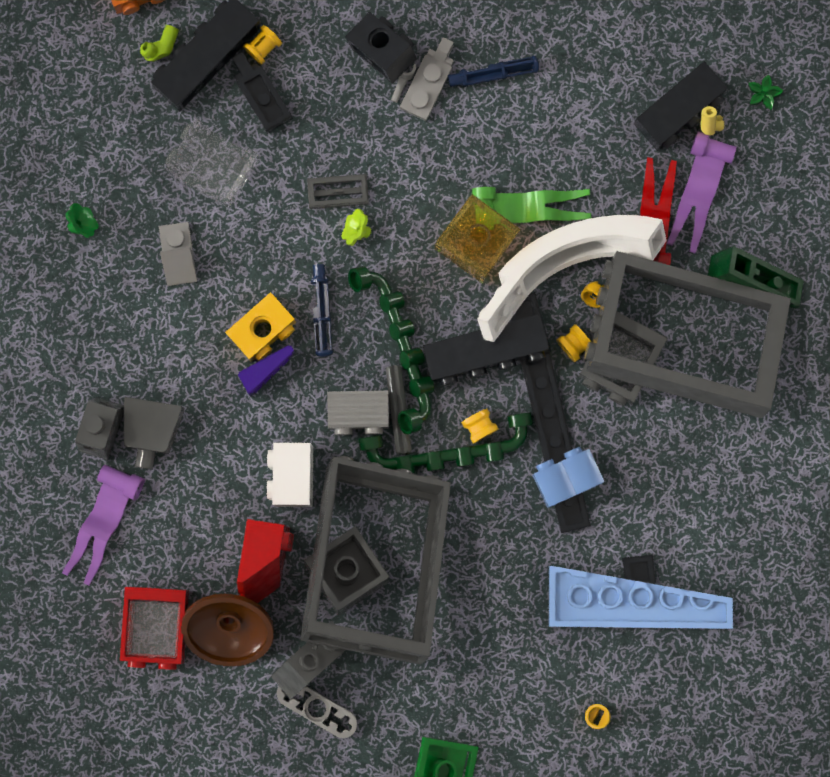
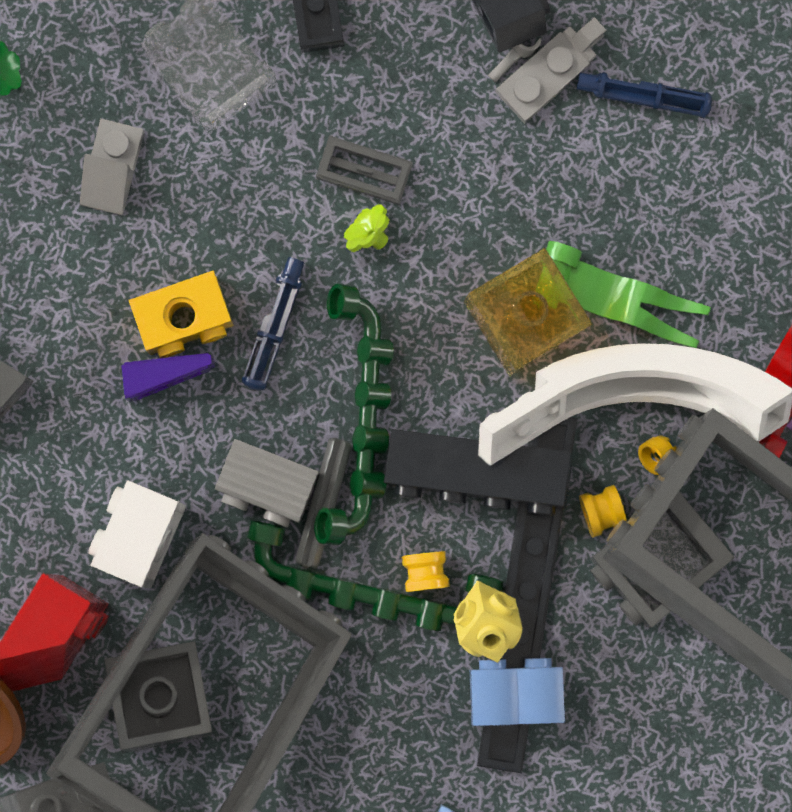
camera: 20 degrees right, 0 degrees up
none -> light yellow brick [454,581,522,663]

